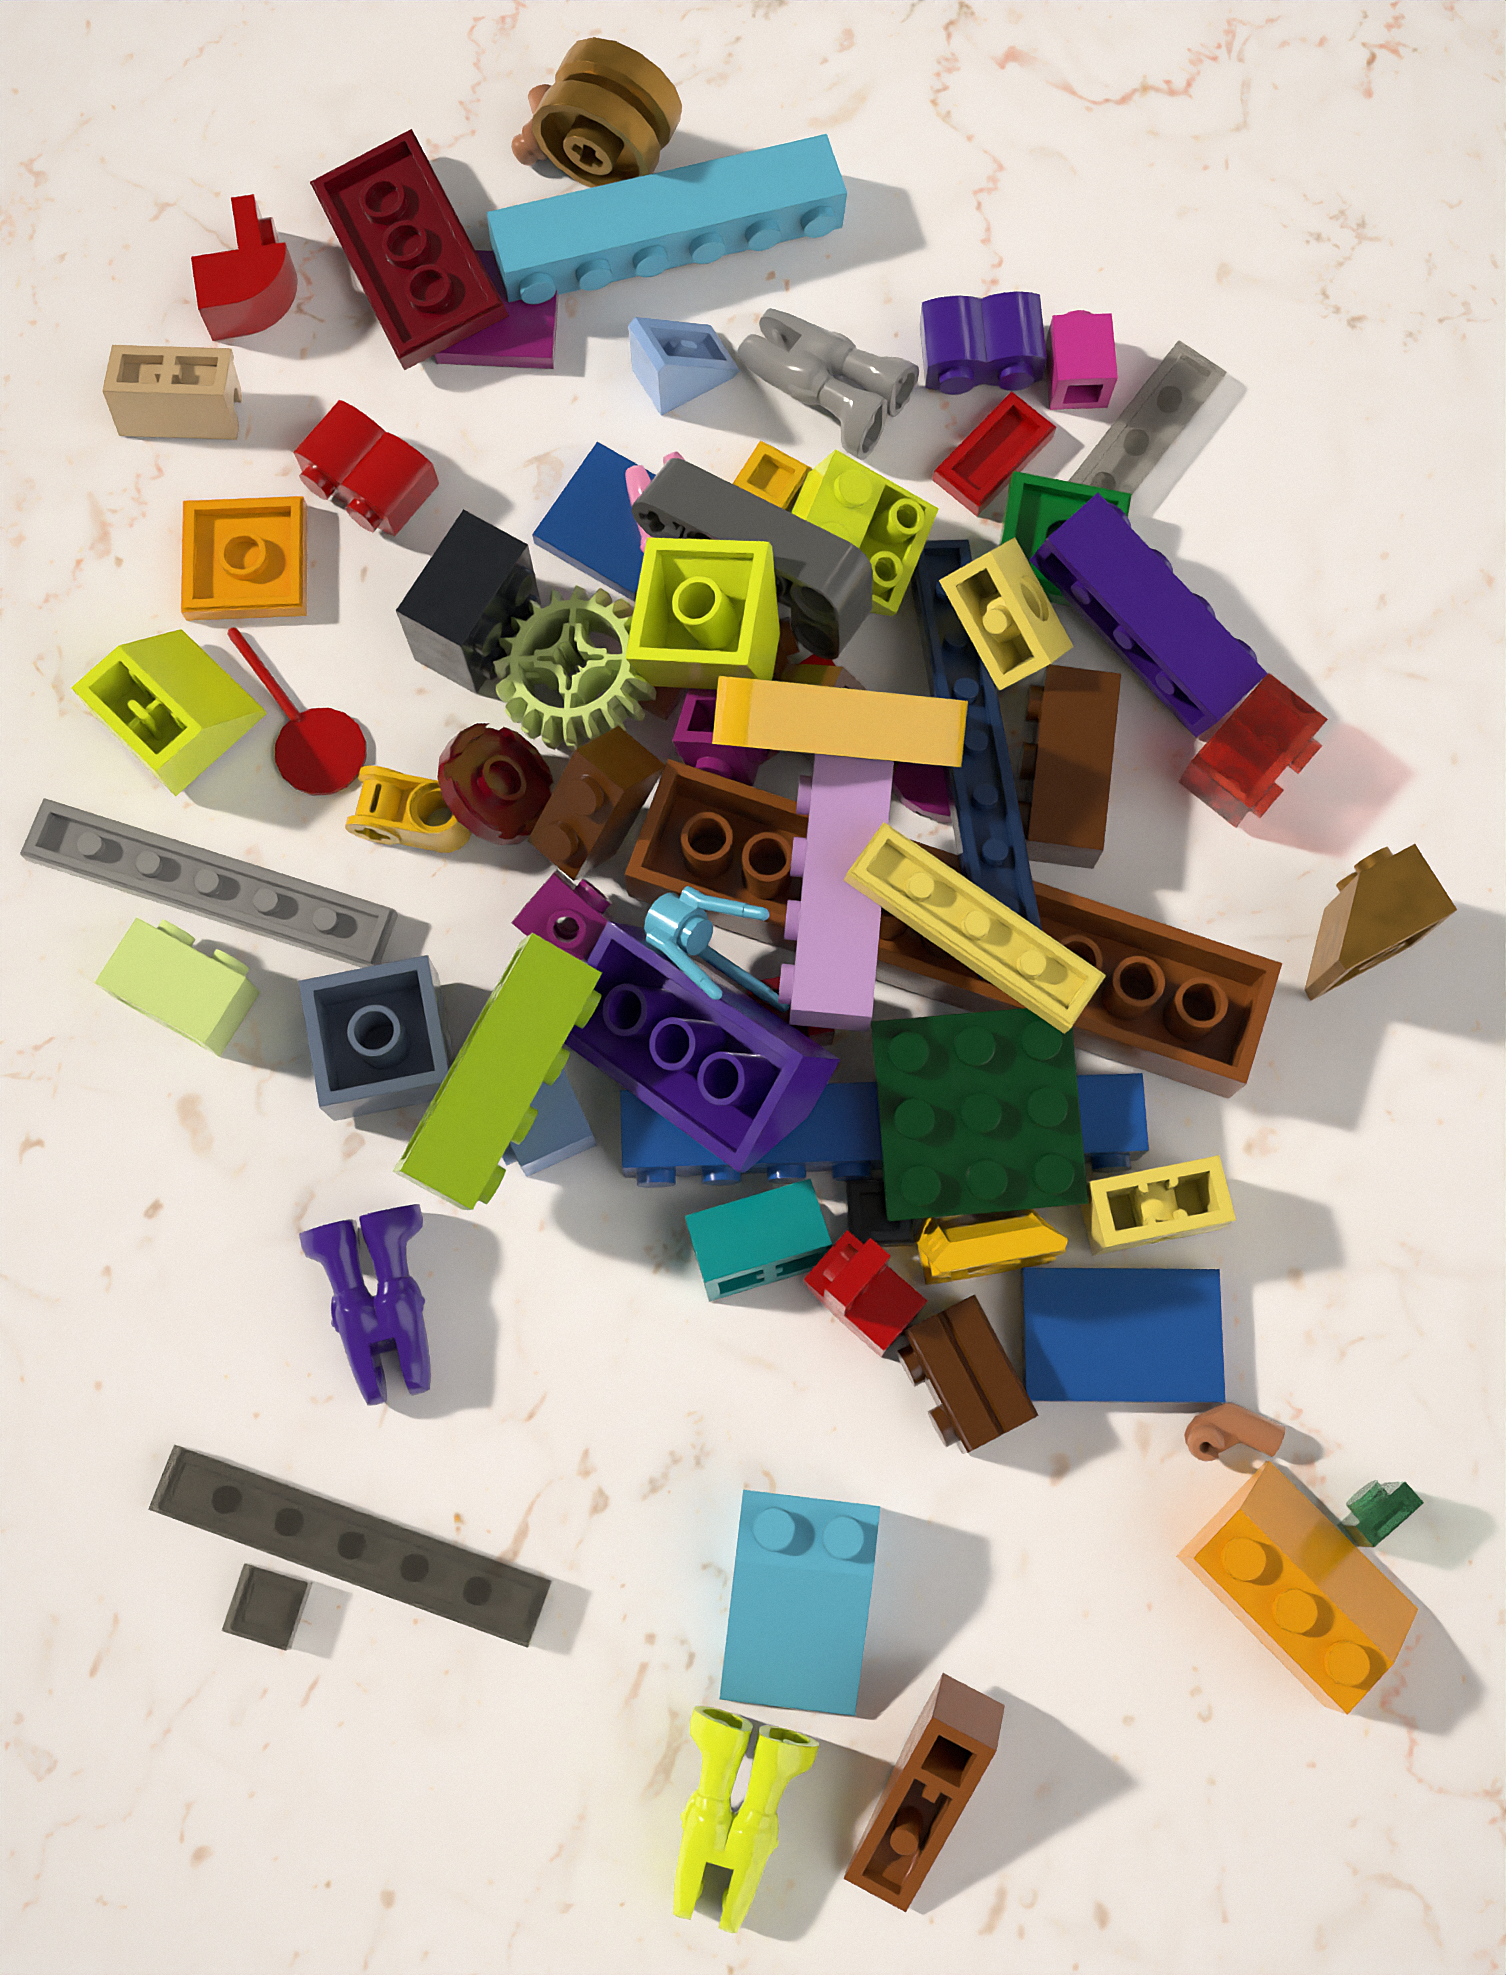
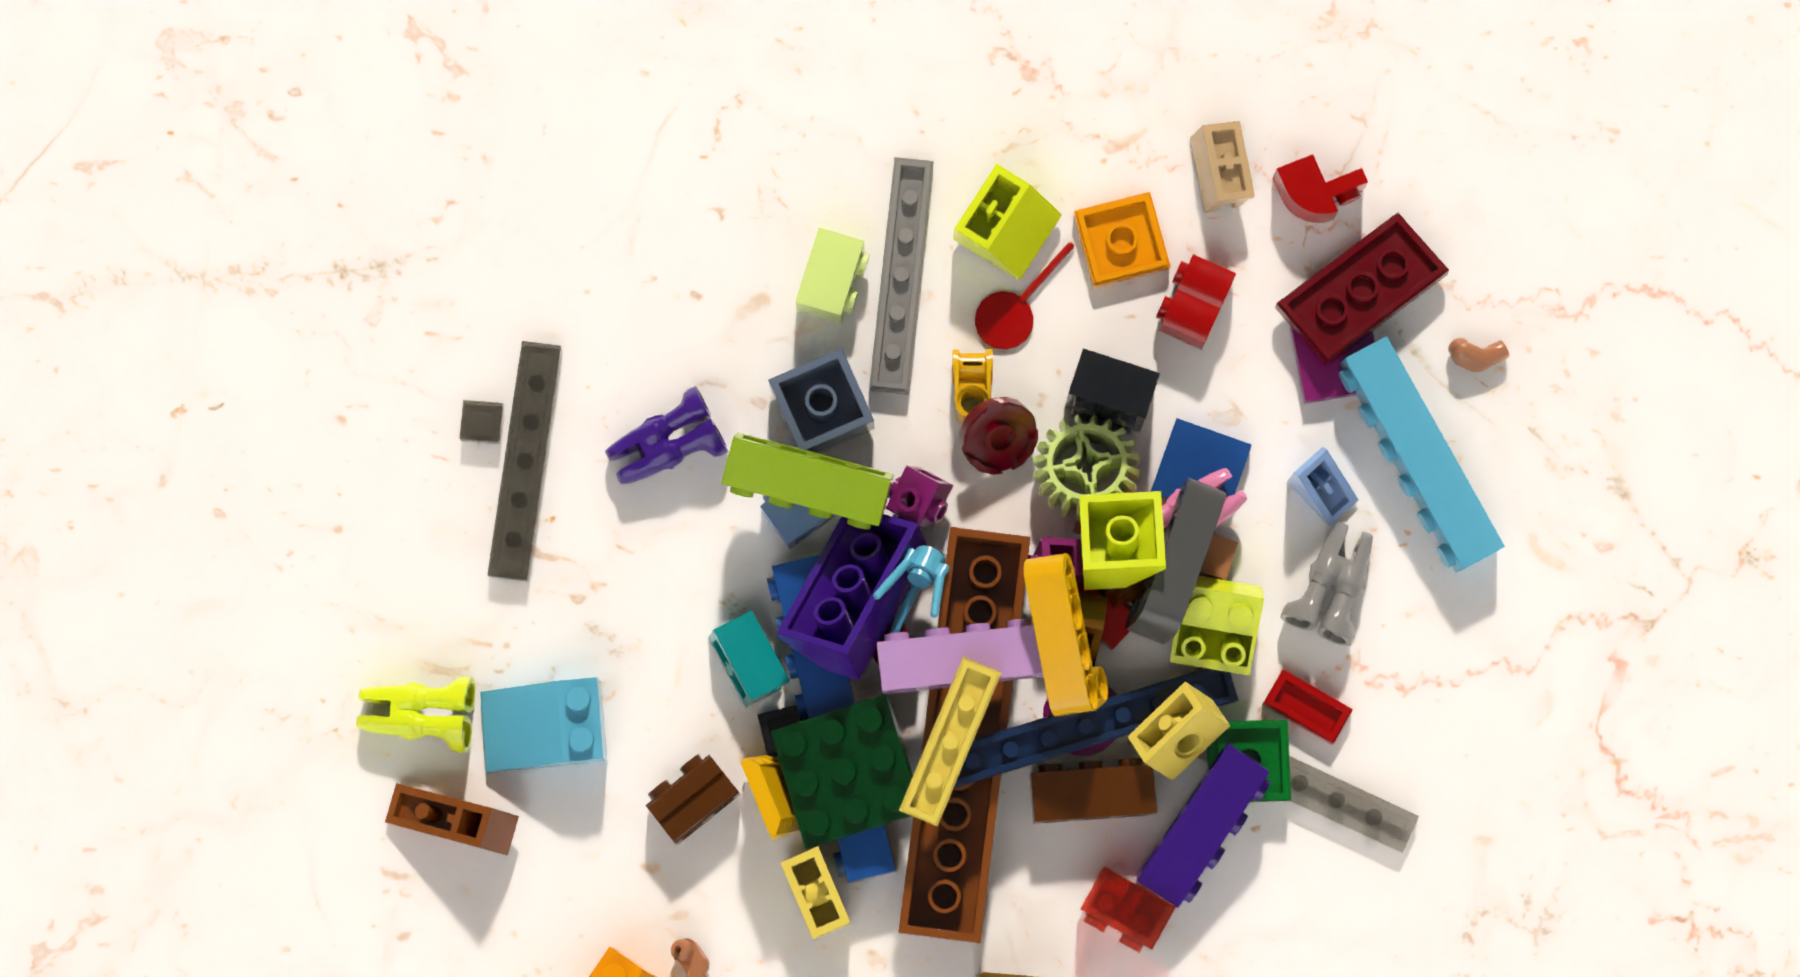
camera: 80 degrees right, 5 degrees up
reddish brown brick [527,725,666,881] -> none
pearl gold wheel [532,37,683,188] -> none
yellow tile [732,440,812,512] -> none
red brick [803,1230,928,1357] -> none
dark purple brick [919,291,1047,395] -> none
blue tile [1020,1267,1226,1403] -> none
dark pink brick [1045,310,1118,410] -> none

